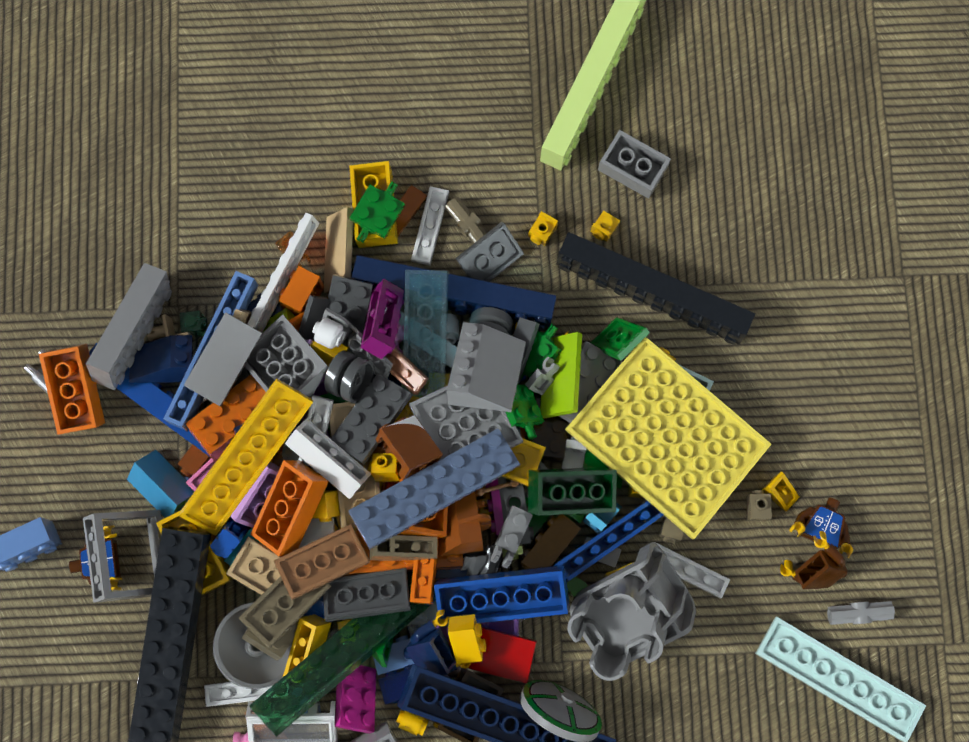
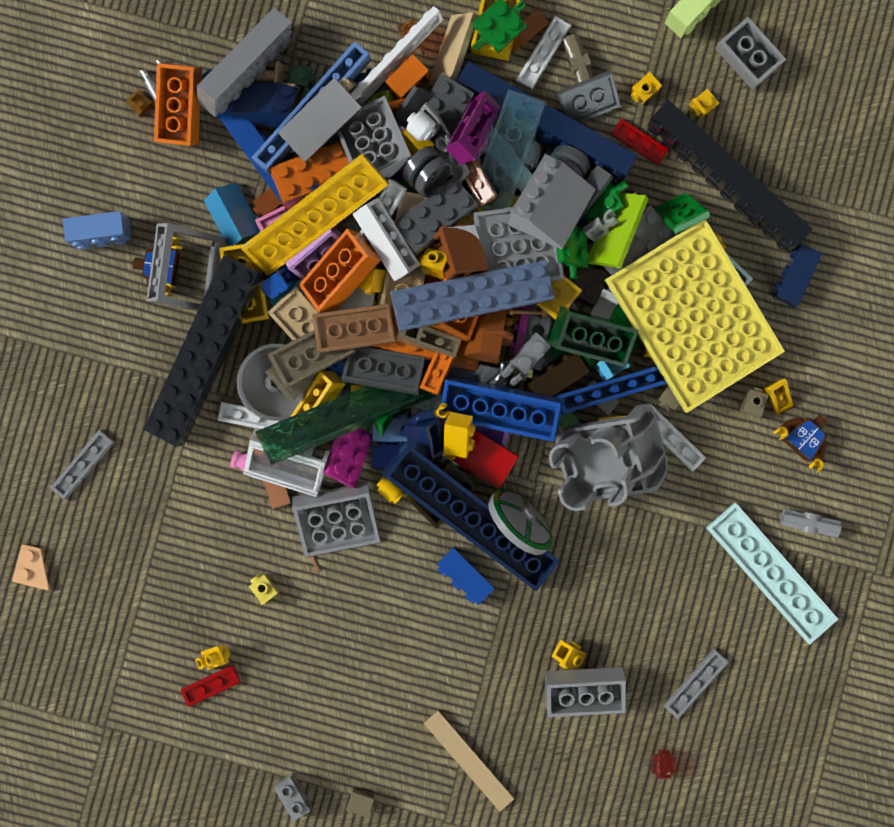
camera: 25 degrees right, 10 degrees up
reddish brown torso [780,531,848,589] -> none
none -> pearl gold tile [125,89,153,117]
none -> red tile [611,118,669,166]
none -> dark blue brick [773,244,822,308]

